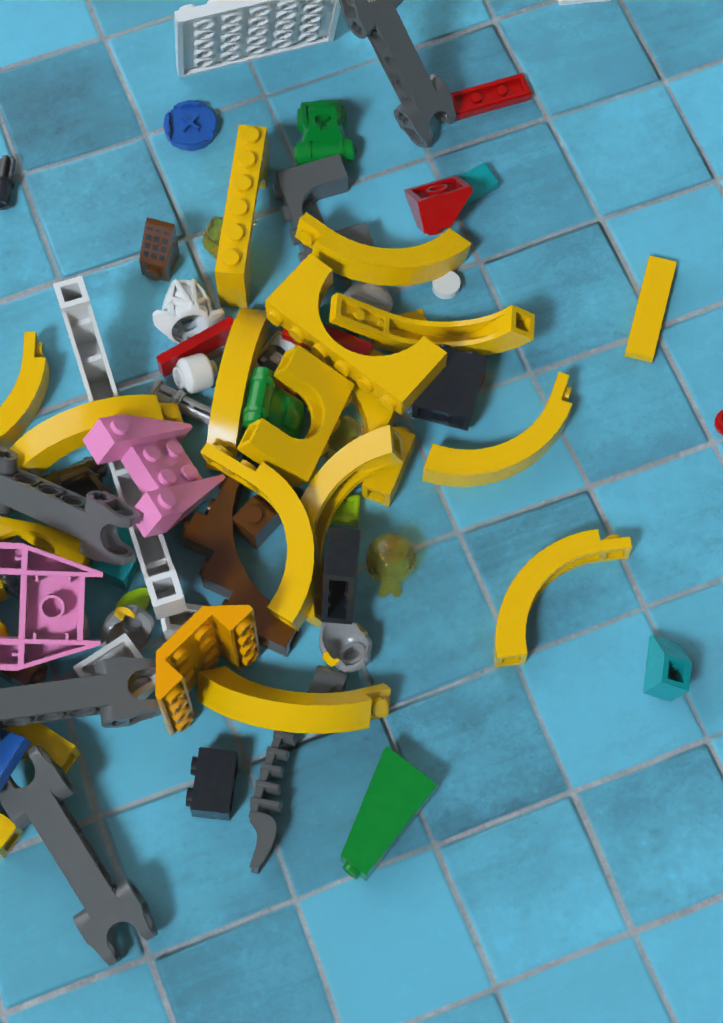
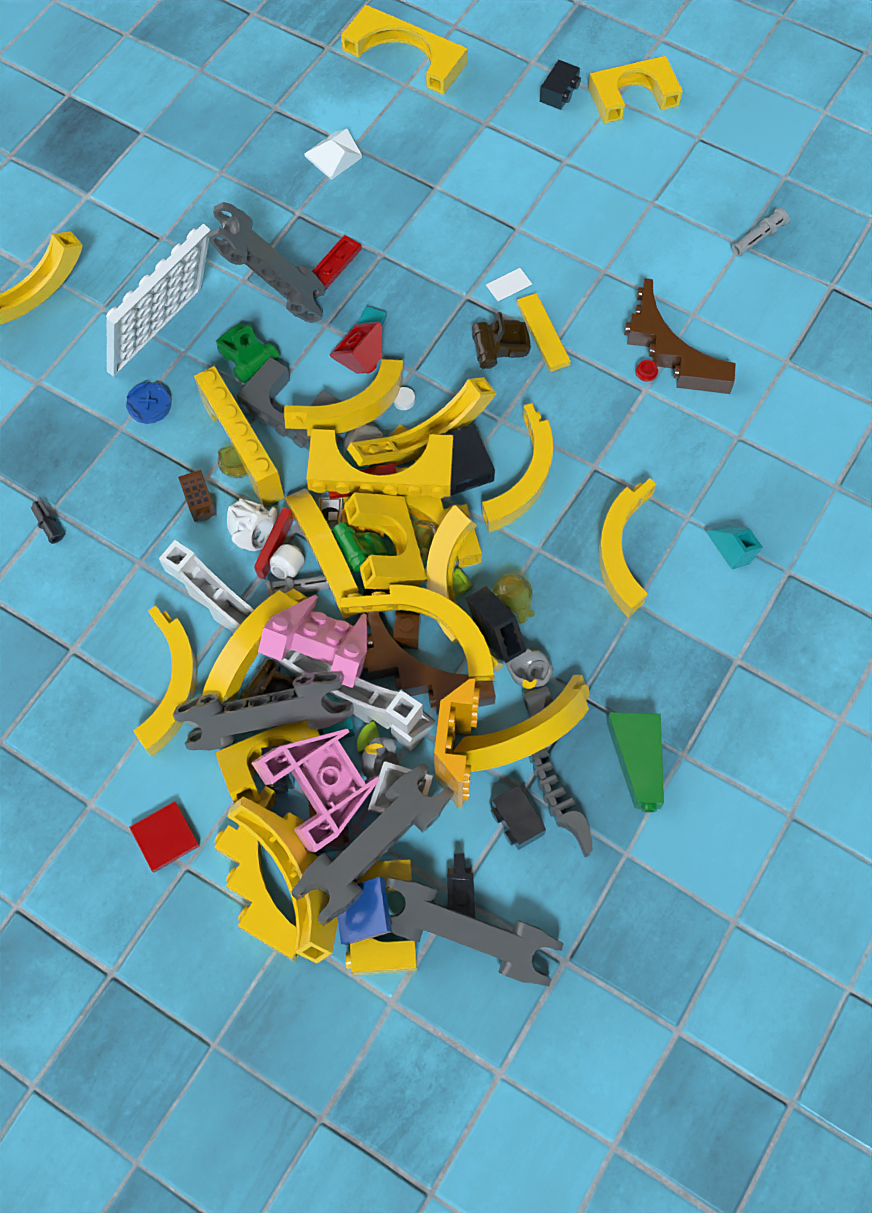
camera: 35 degrees left, 0 degrees up
none -> black hinge [447,853,475,918]
none -> dark brown piece [472,312,531,369]
none -> white sticker [486,268,532,301]

